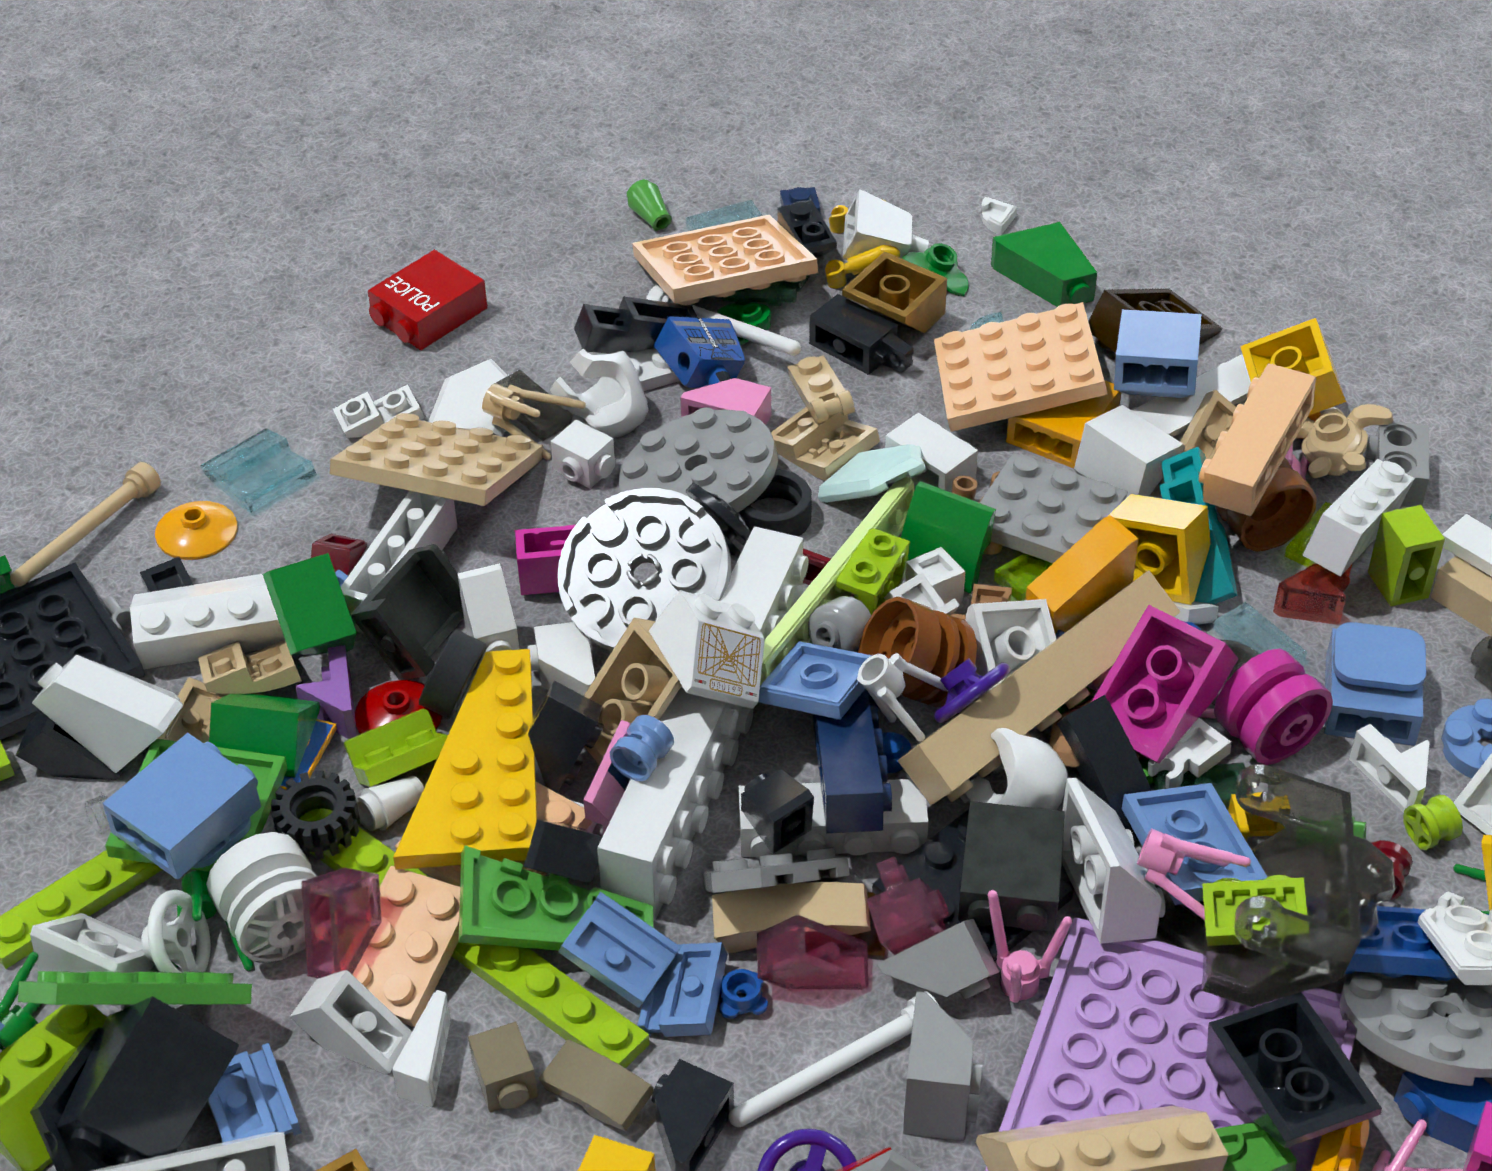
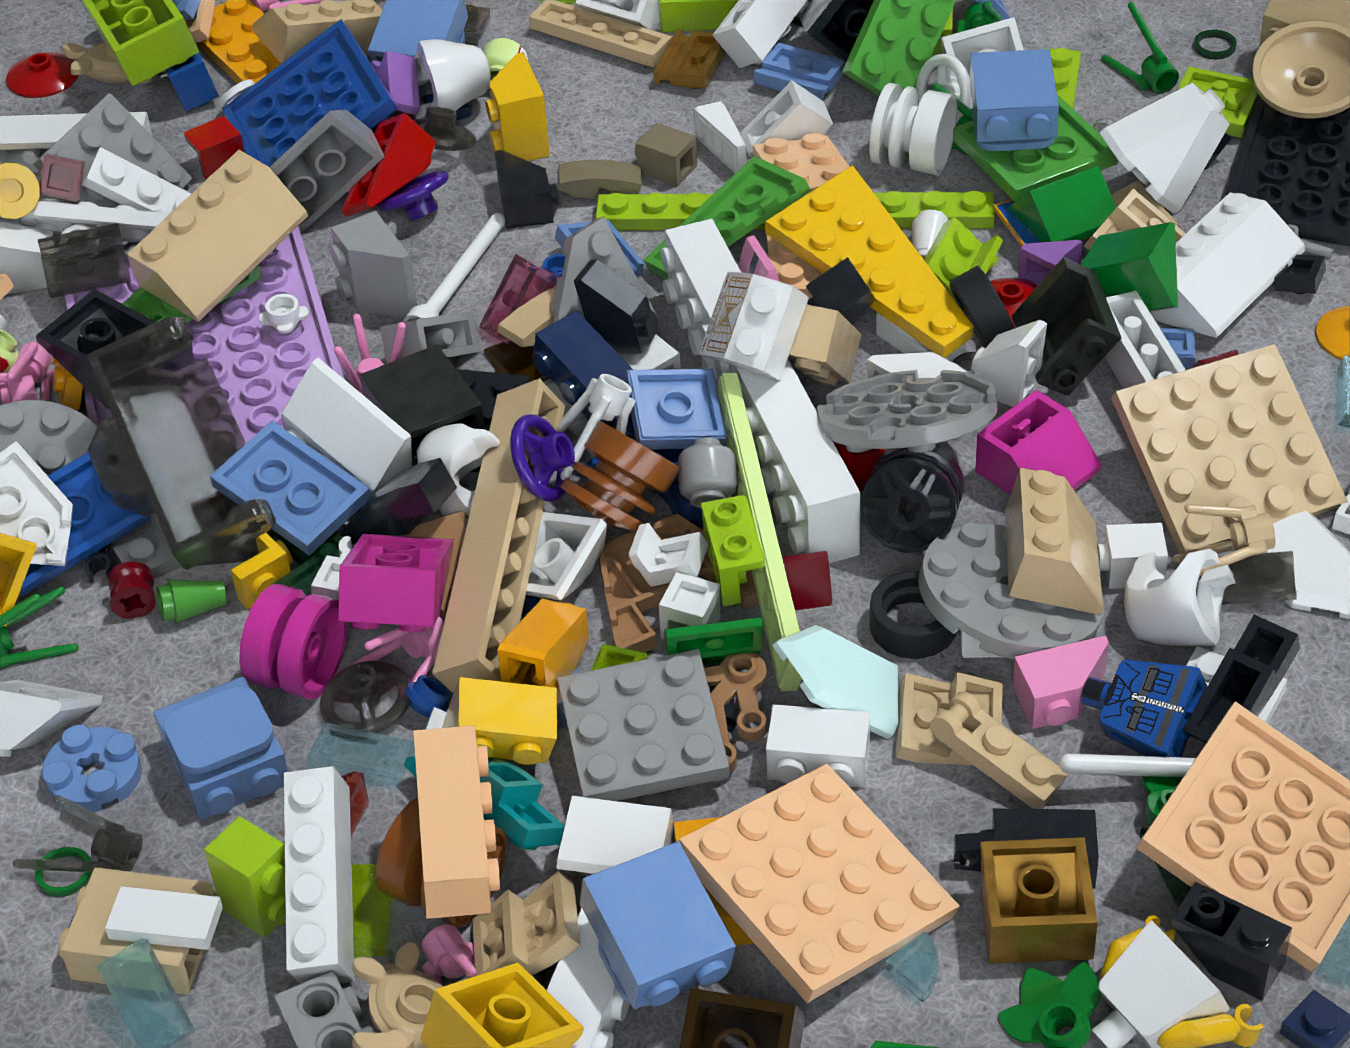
camera: 145 degrees right, 0 degrees up
black tyre [271,771,360,860] -> none
clear pink slope [301,868,382,979] -> none
black slope [524,819,602,882] -> none
medium blue plate [558,892,681,1008] -> none
medium blue wheel [609,715,674,781] -> none
clear pink brick [867,857,949,955] -> none
bright pink plant [1137,828,1251,920] -> none
lime bracket [1202,875,1310,946] -> none
white slope [1349,724,1429,813] -> none
lime wheel [1403,794,1463,850] -> none
none -> white plate [259,294,309,334]
none -> tan slope [1005,468,1103,615]

